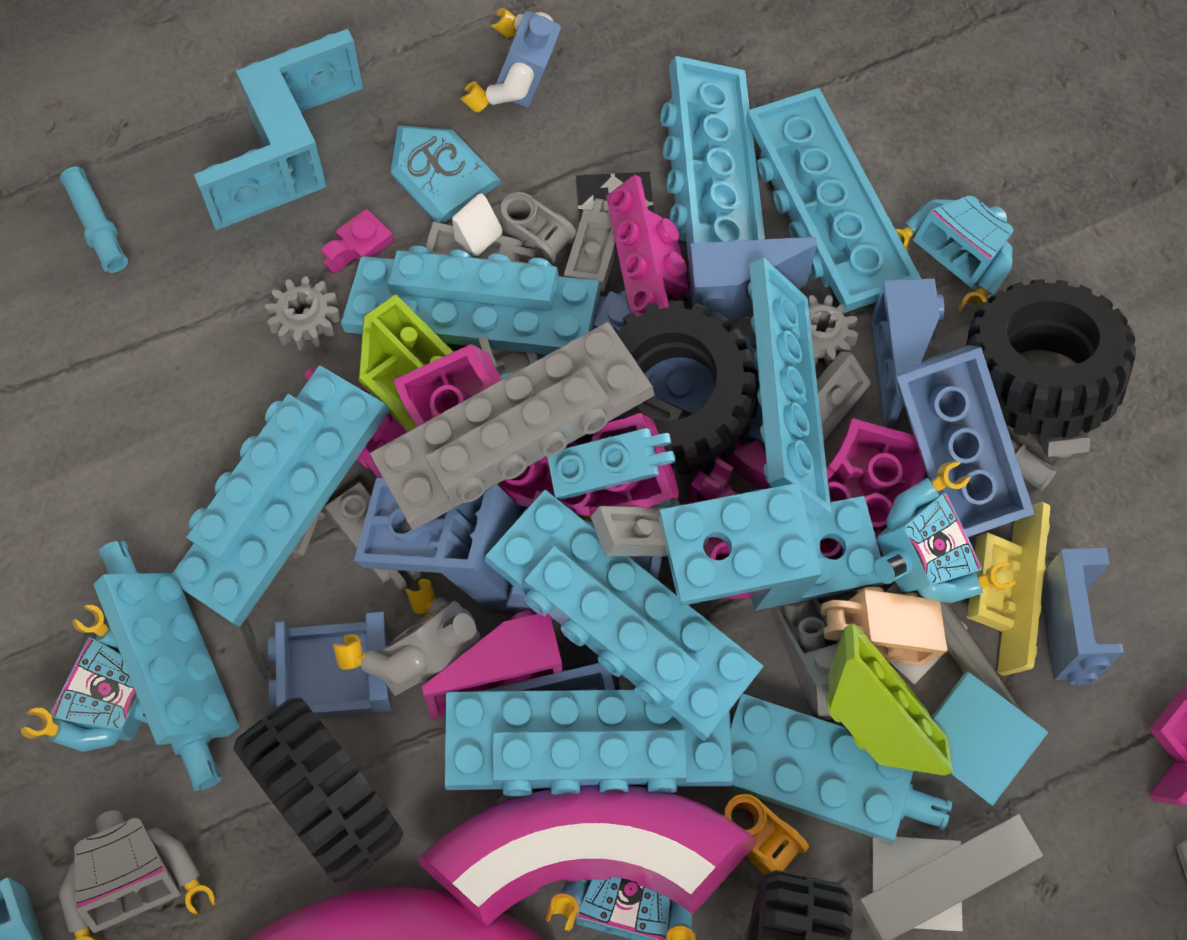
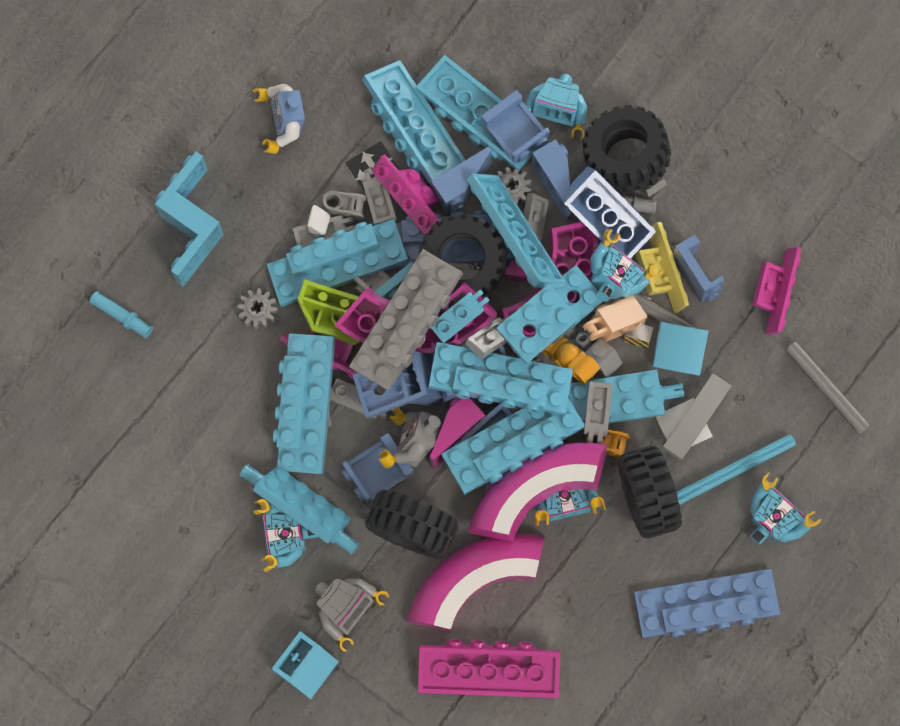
camera: 25 degrees left, 10 degrees up
dark pink plate [321,209,394,274] -> none
medium azure tile [390,125,501,224] -> none
dark pink plate [688,458,737,503] -> none
lime wedge [826,623,953,776] -> none
none -> medium blue panel [481,90,550,163]
none -> light orange piece [542,336,600,385]
none -> light grey hinge [584,382,612,444]
none -> white sticker [624,324,654,349]

